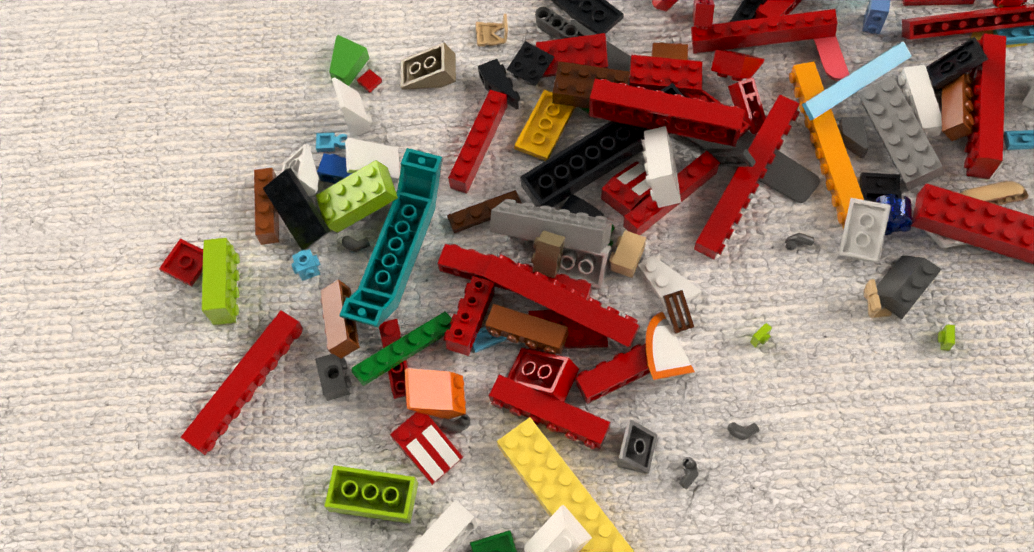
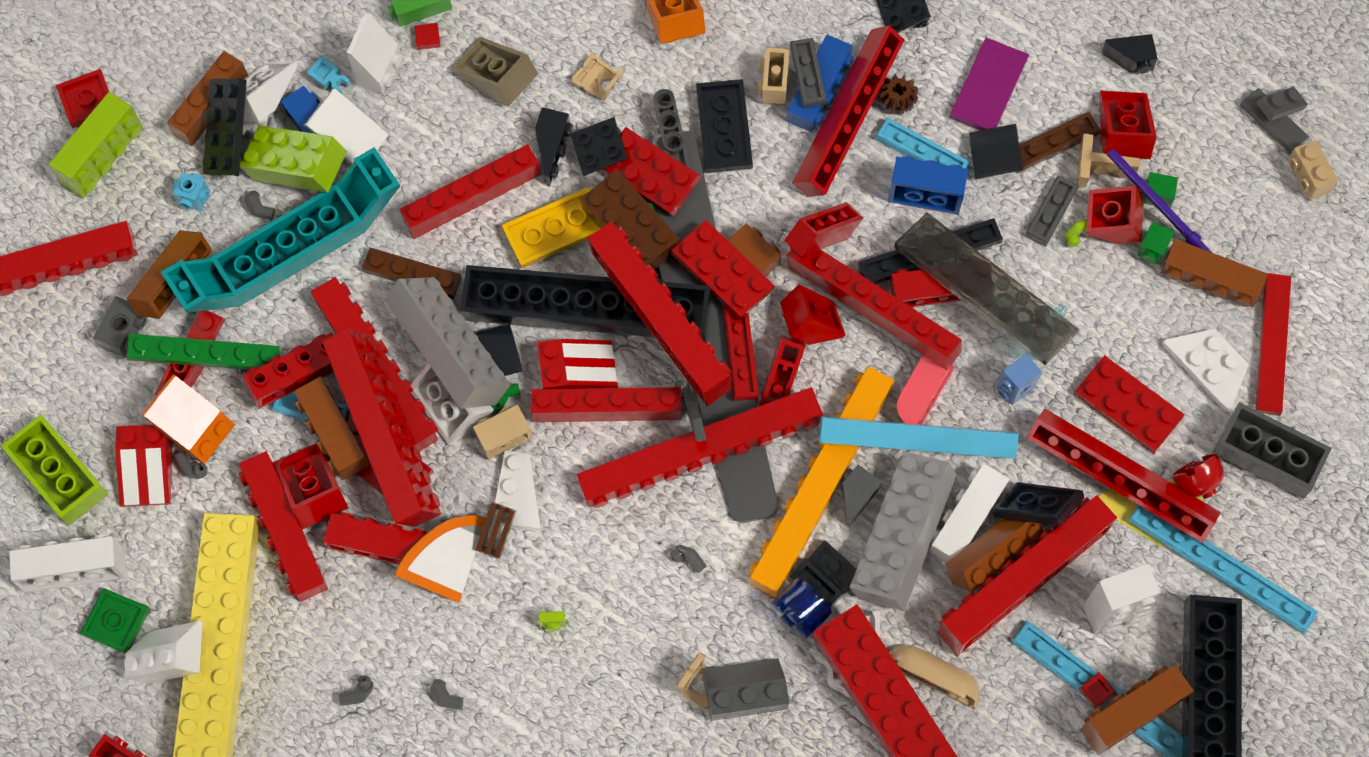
camera: 35 degrees right, 5 degrees up
dark tan brick [531,230,565,278] -> none
flat silver slope [617,419,657,474] -> none
white brick [642,126,681,208] -> none
white tile [839,198,891,263] -> none

